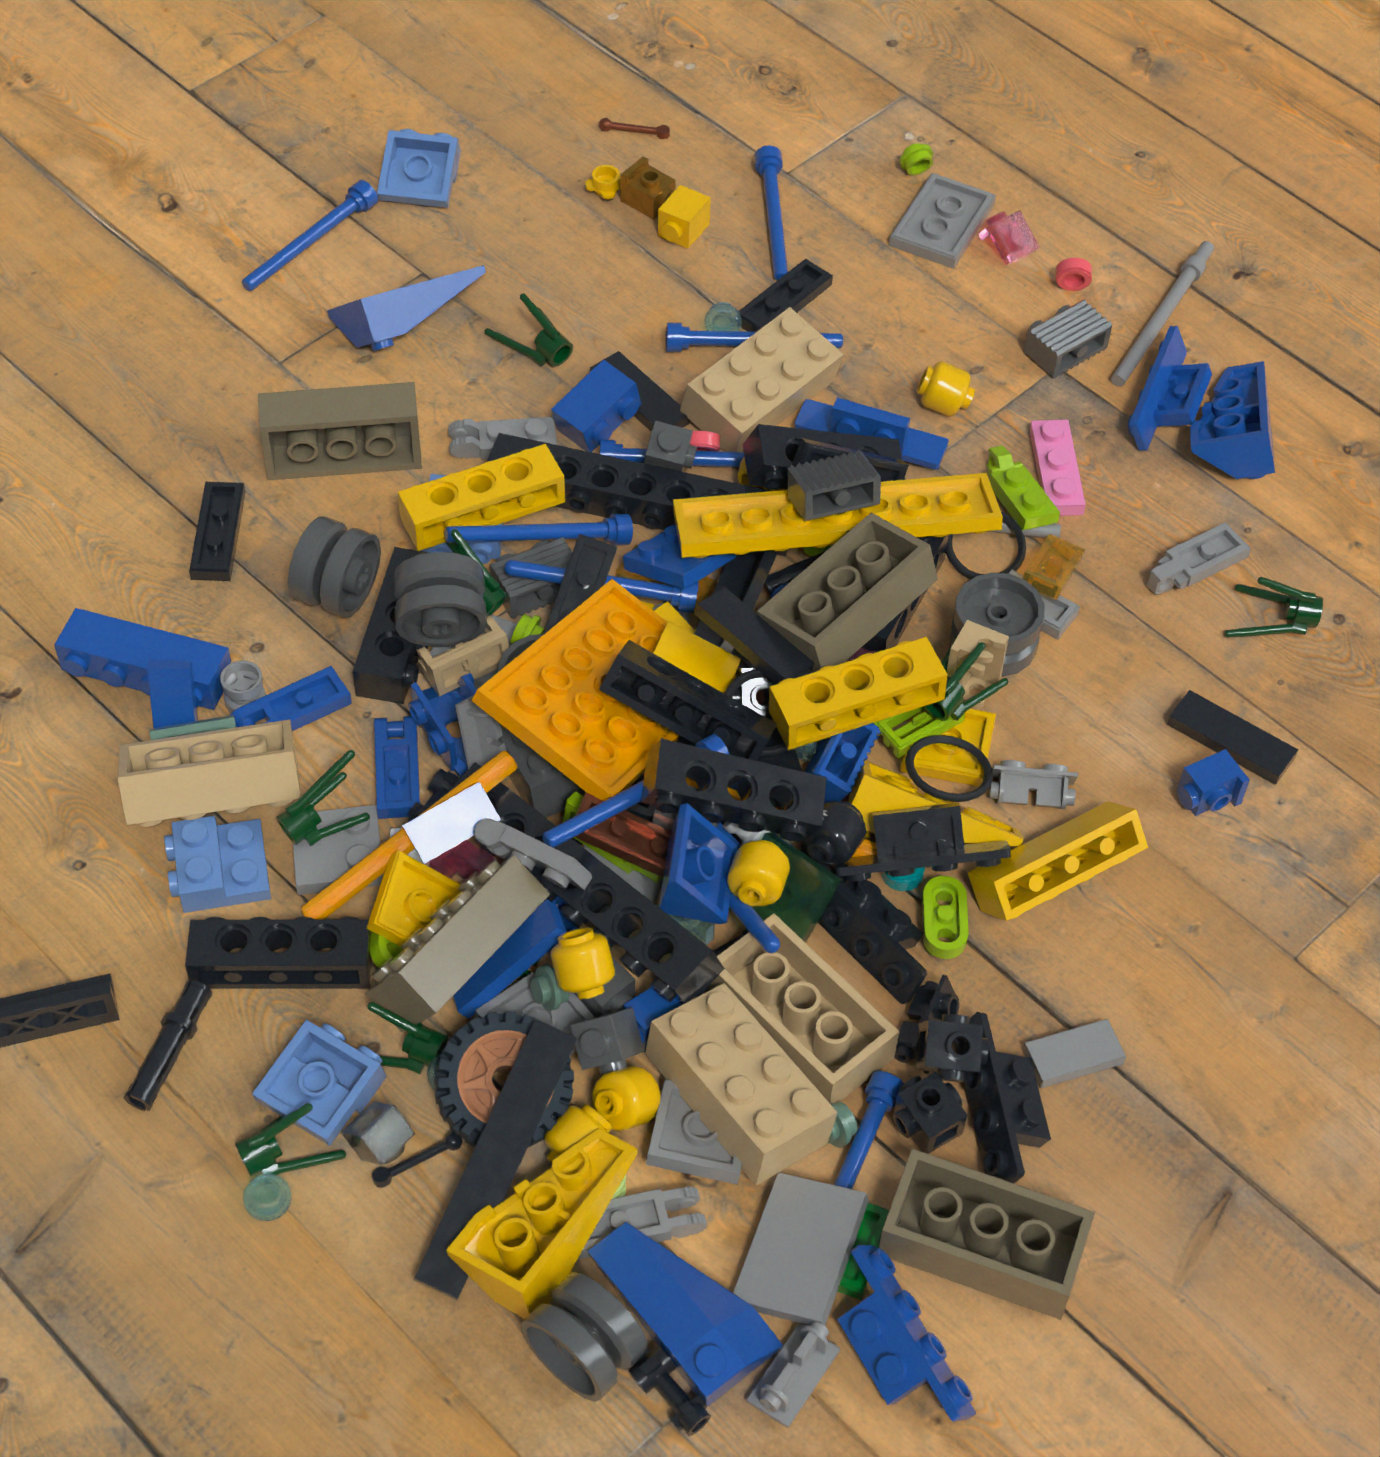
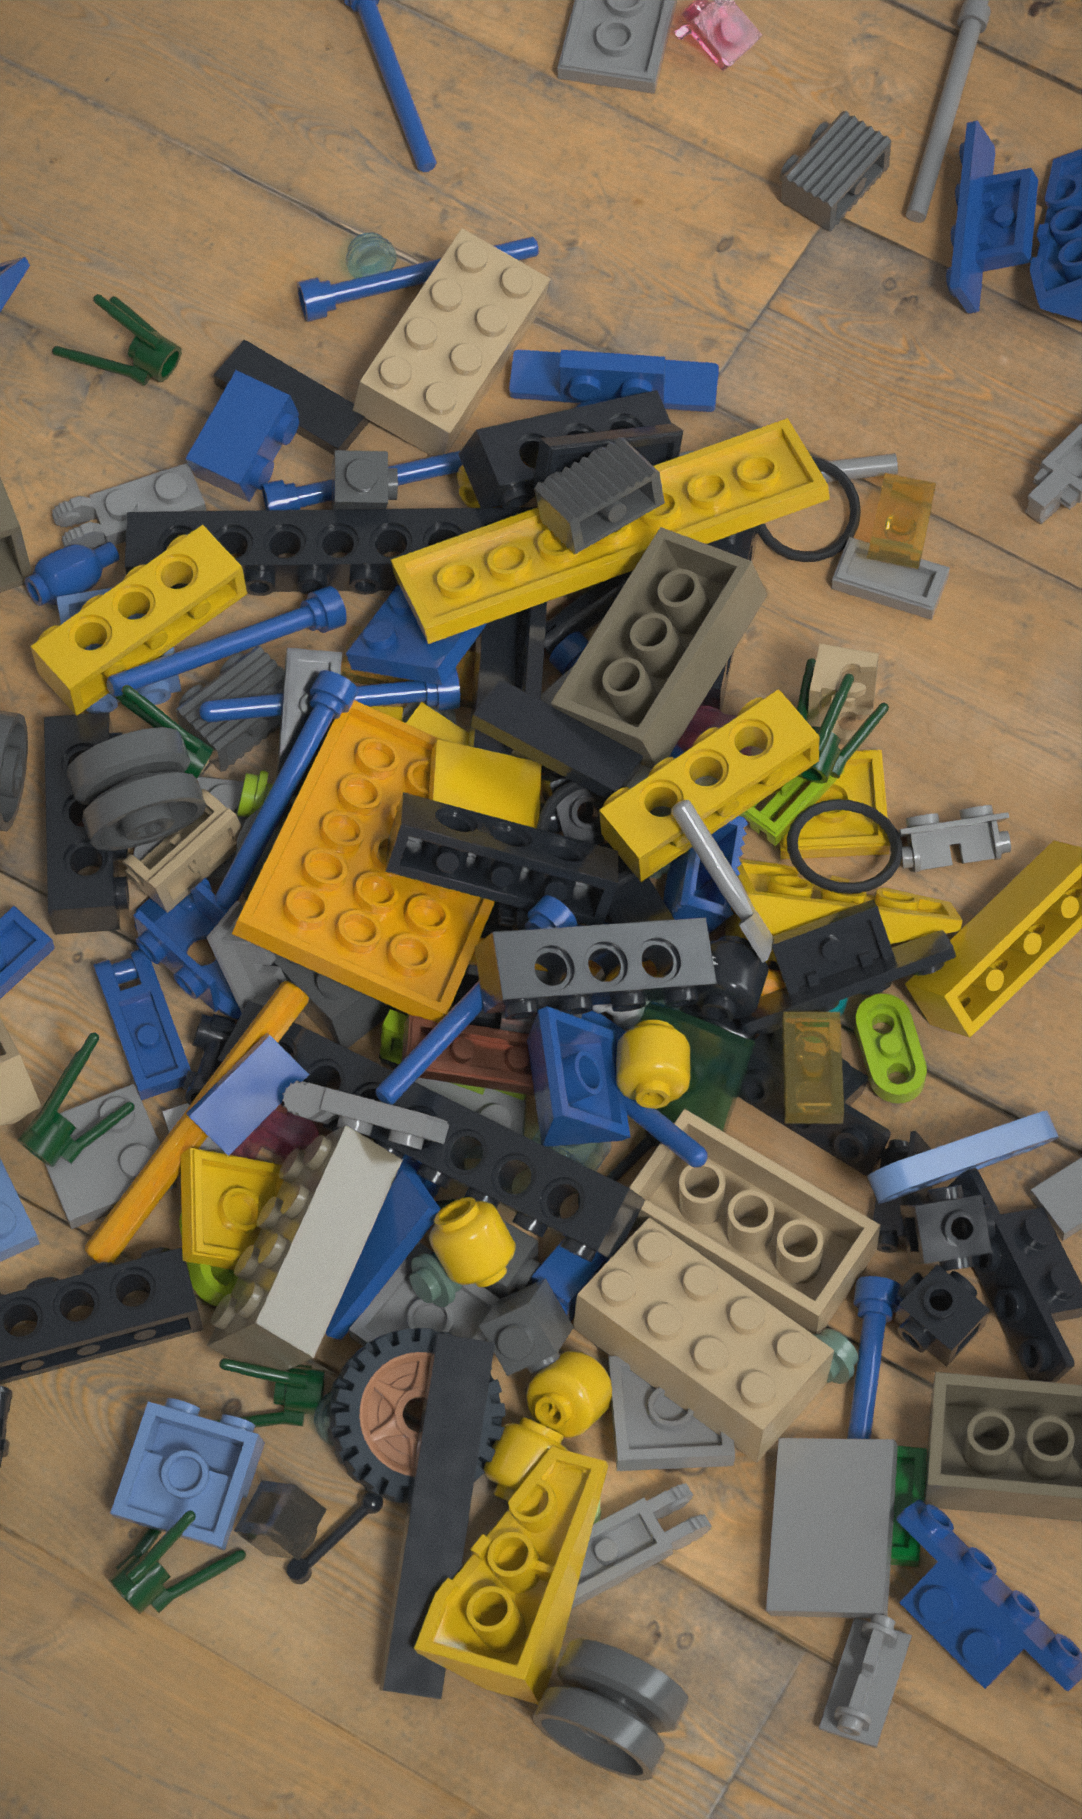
camera: 10 degrees left, 10 degrees up
clear light blue plate [243,1174,292,1221] -> none
yellow plate [585,165,621,199] -> none
blue wedge [587,1222,783,1406] -> none
pearl gold brick [621,156,676,219] -> none
black bar [628,1345,711,1436] -> none
yellow brick [658,185,711,249] -> none
coral tile [691,431,720,451] -> none
black tile [734,258,833,332] -> none
yellow head [916,361,975,417] -> none
dark grey wheel [950,572,1045,677] -> none
lime hinge [986,445,1060,531] -> none
bright pink plate [1029,420,1086,516] -> none
coral tile [1056,258,1092,291] -> none
none -> blue plant [25,542,120,606]
none -> blue piece [216,670,359,909]
none -> light grey piece [671,800,773,963]
none -> clear yellow plate [782,1012,844,1124]
none -> medium blue beam [867,1111,1059,1204]

